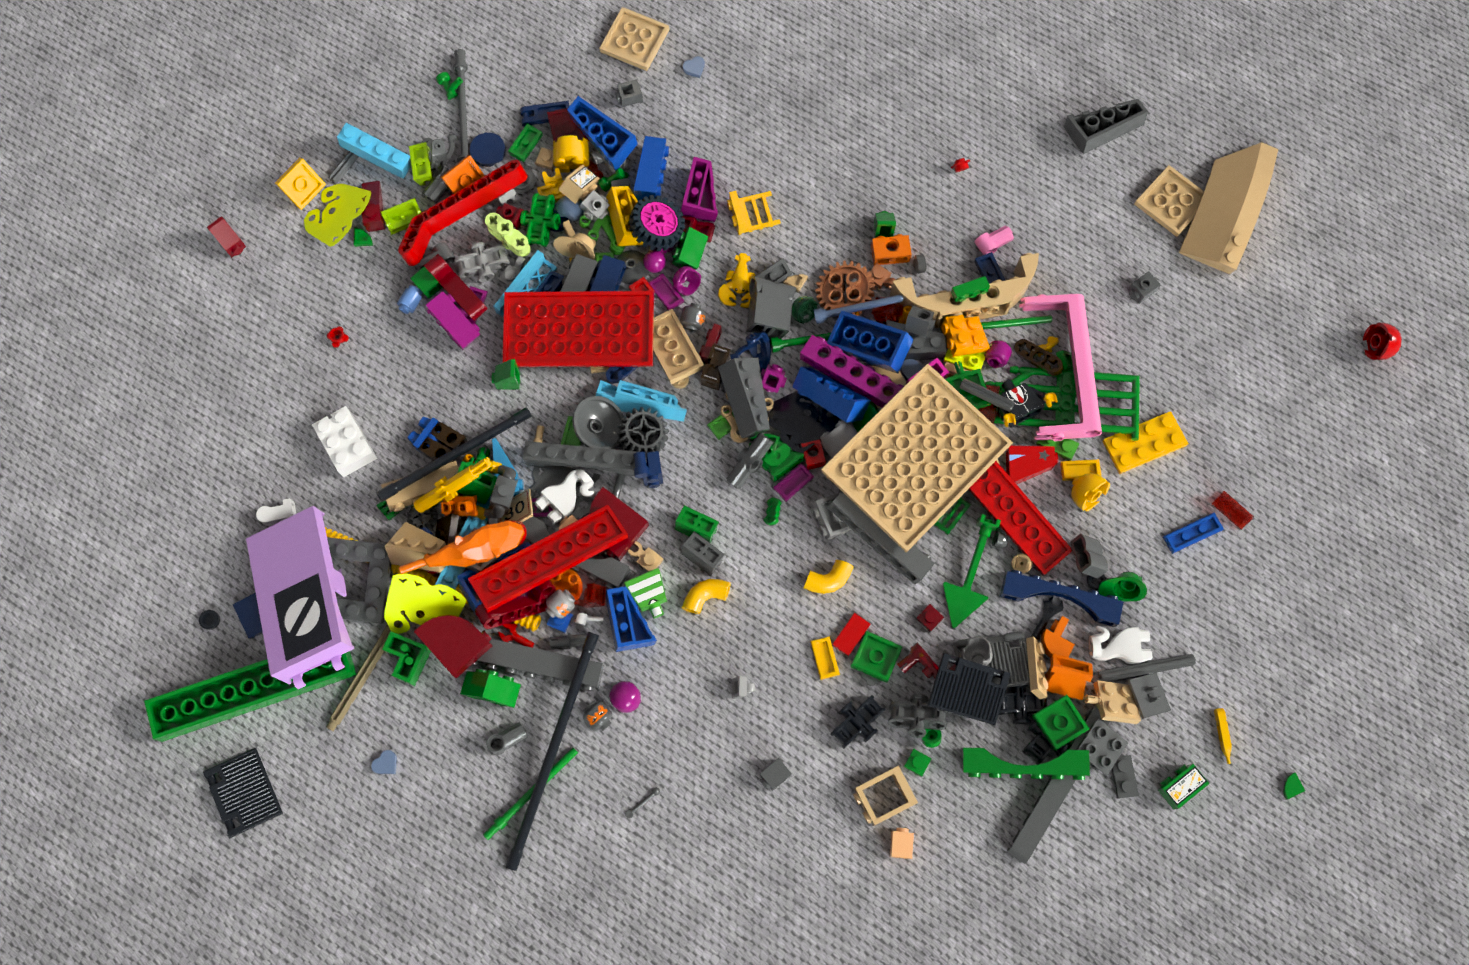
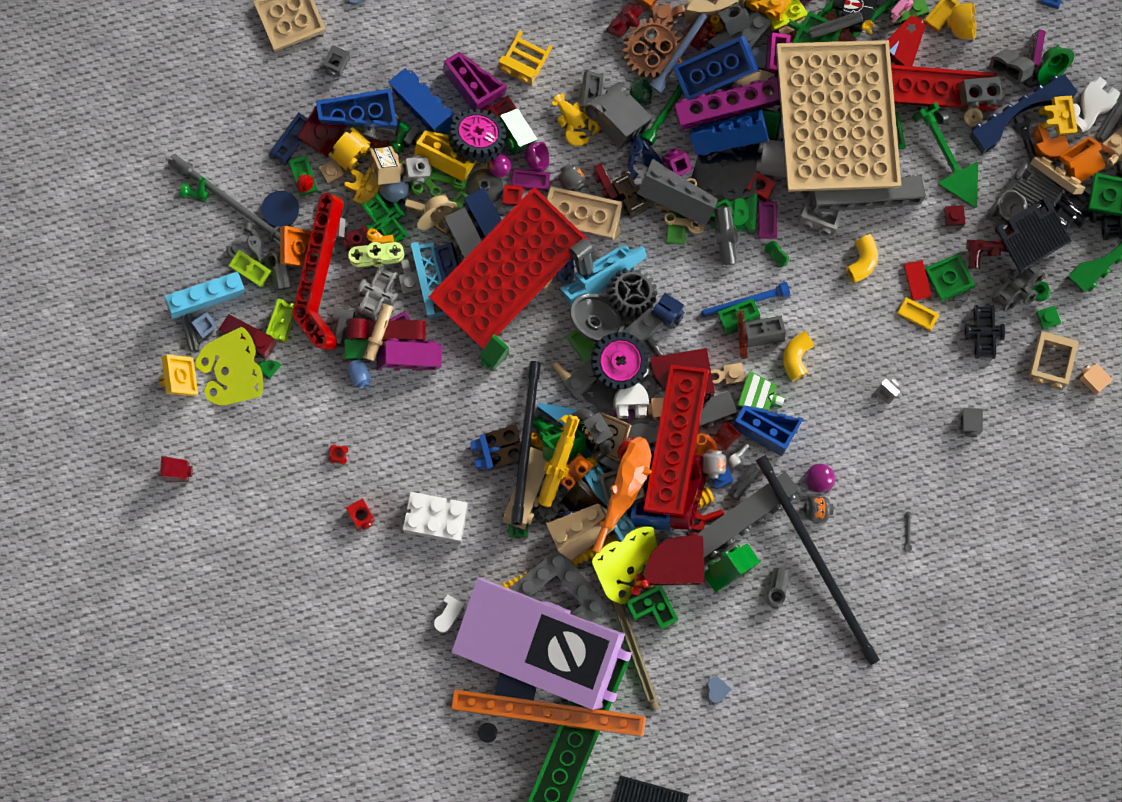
camera: 50 degrees left, 5 degrees up
green bar [483,747,578,840] -> none
tan tile [783,274,808,292] -> none
none -> sand blue plate [190,311,217,338]
none -> red plate [296,174,313,193]
none -> red brick [346,498,375,530]
none -> tan pin [363,303,394,362]
none -> light orange arm [367,228,394,244]
none -> orange plate [451,690,646,737]
none -> dark grey piece [568,238,594,276]
none -> wheel [591,332,649,389]
none -> dark red plate [606,2,644,38]
none -> red bar [630,573,649,596]
none -> blue piece [701,282,791,317]
none -> clear red piece [737,310,748,359]
none -> dark grey brick [958,77,1003,108]
none -> magenta tile [1028,29,1046,69]
none -> yellow plate [1039,96,1078,135]

